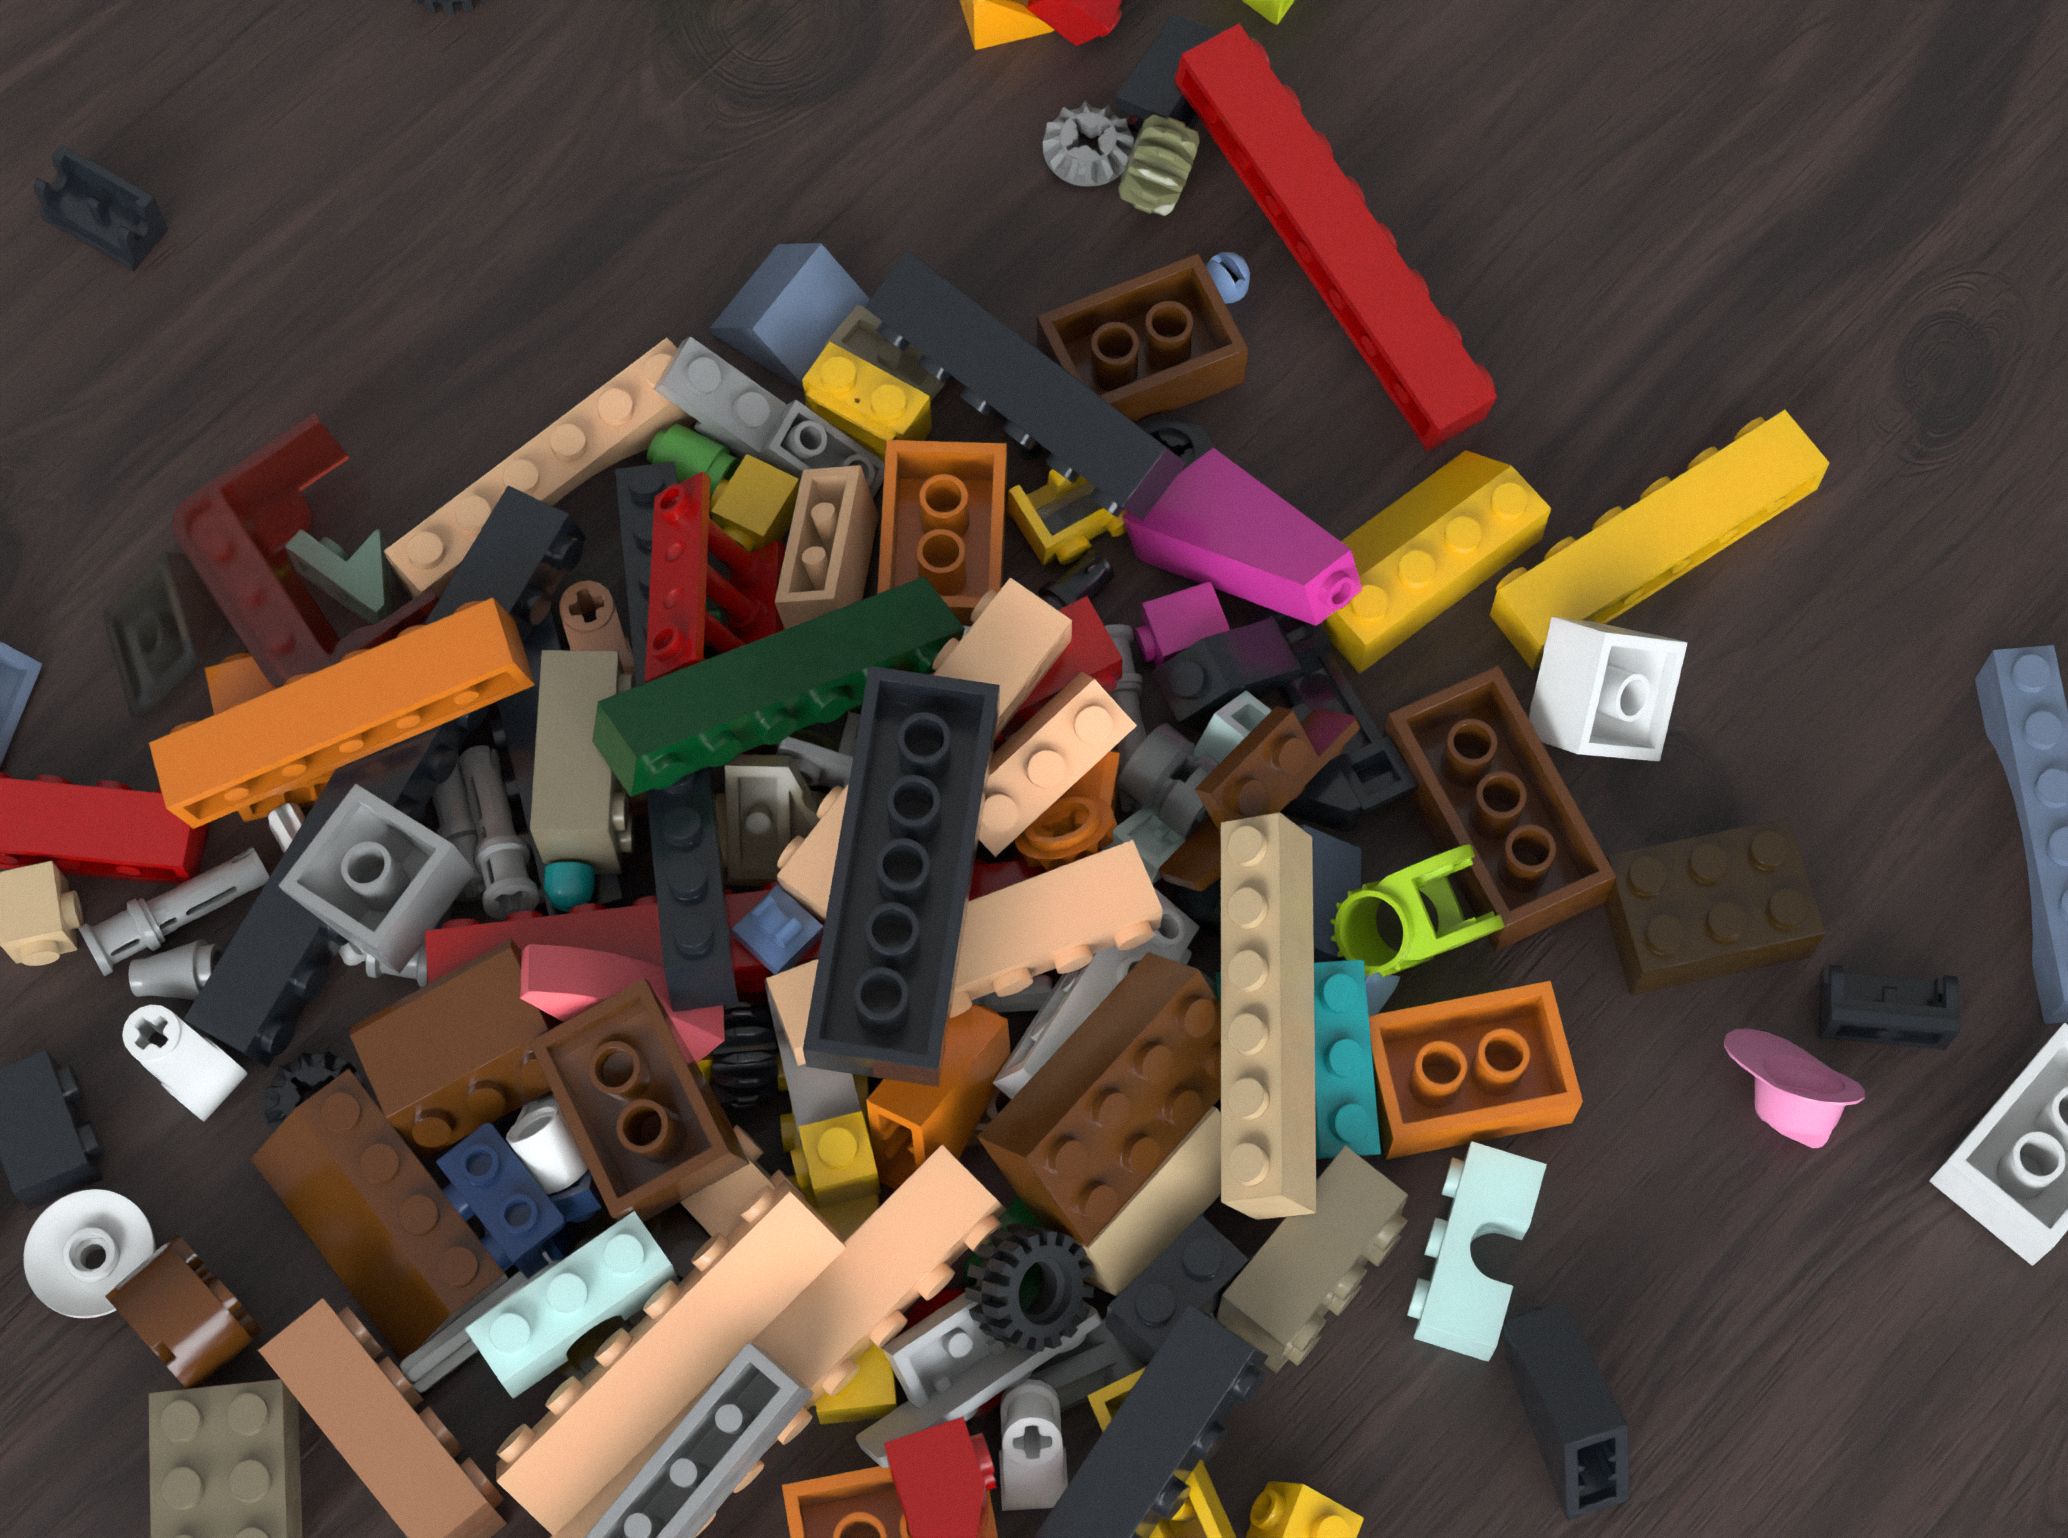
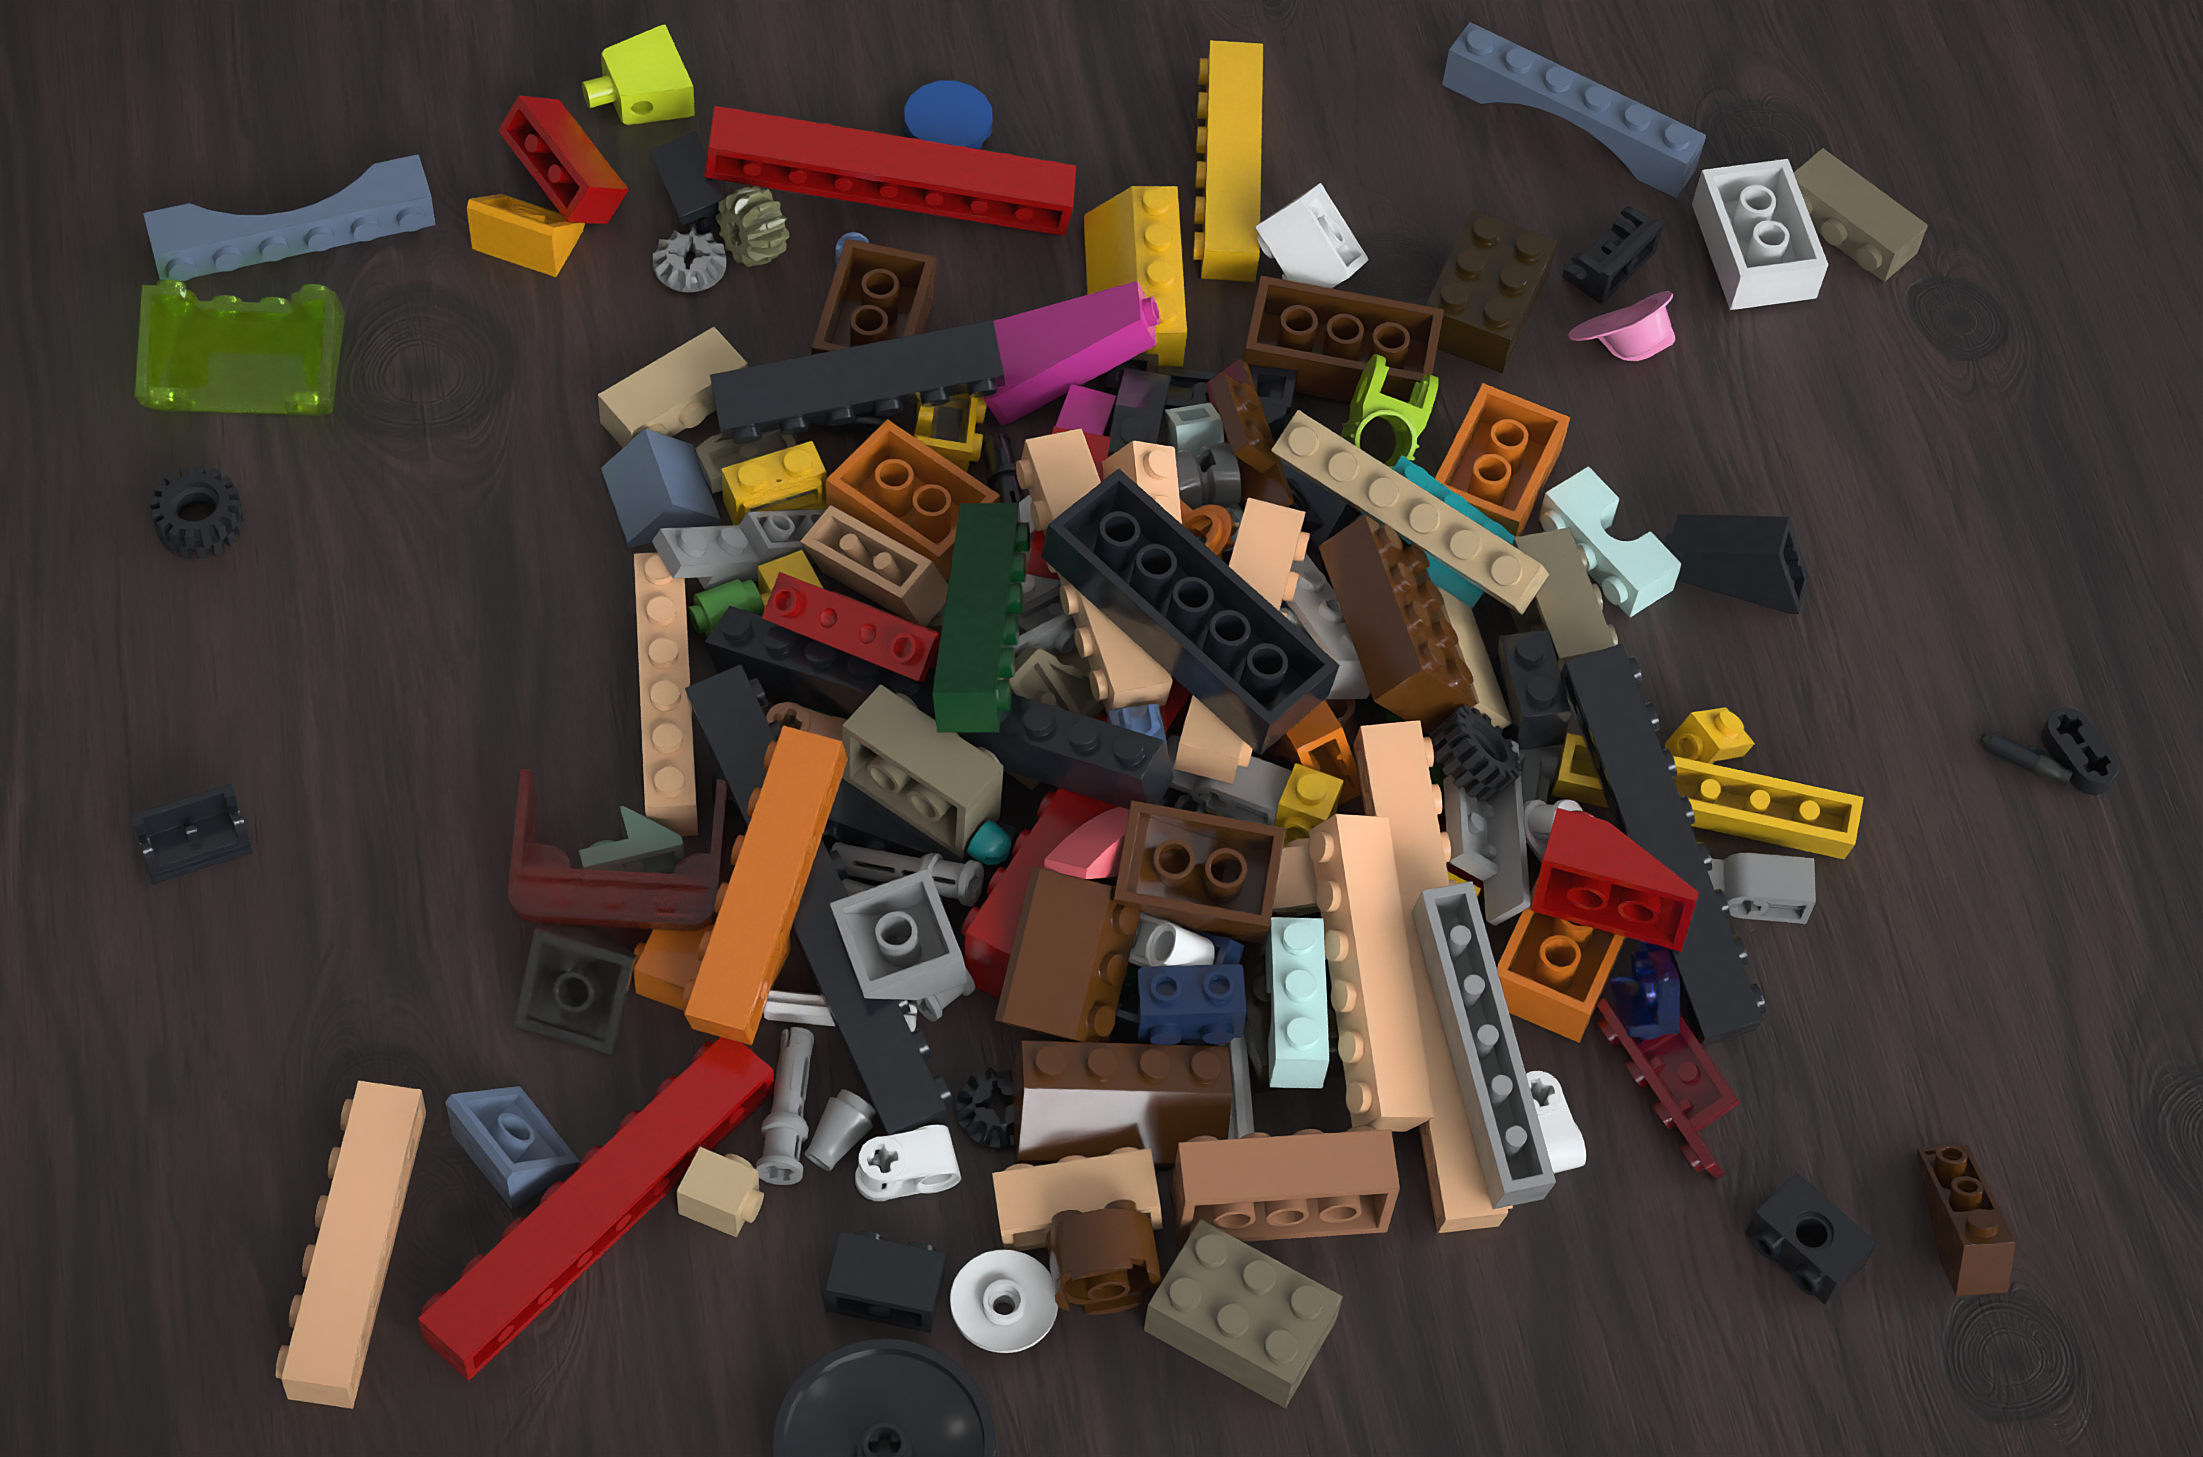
camera: 60 degrees left, 10 degrees down
none -> tan brick [598,327,748,448]
none -> blue tile [904,81,993,149]
none -> light nougat brick [992,1147,1163,1251]

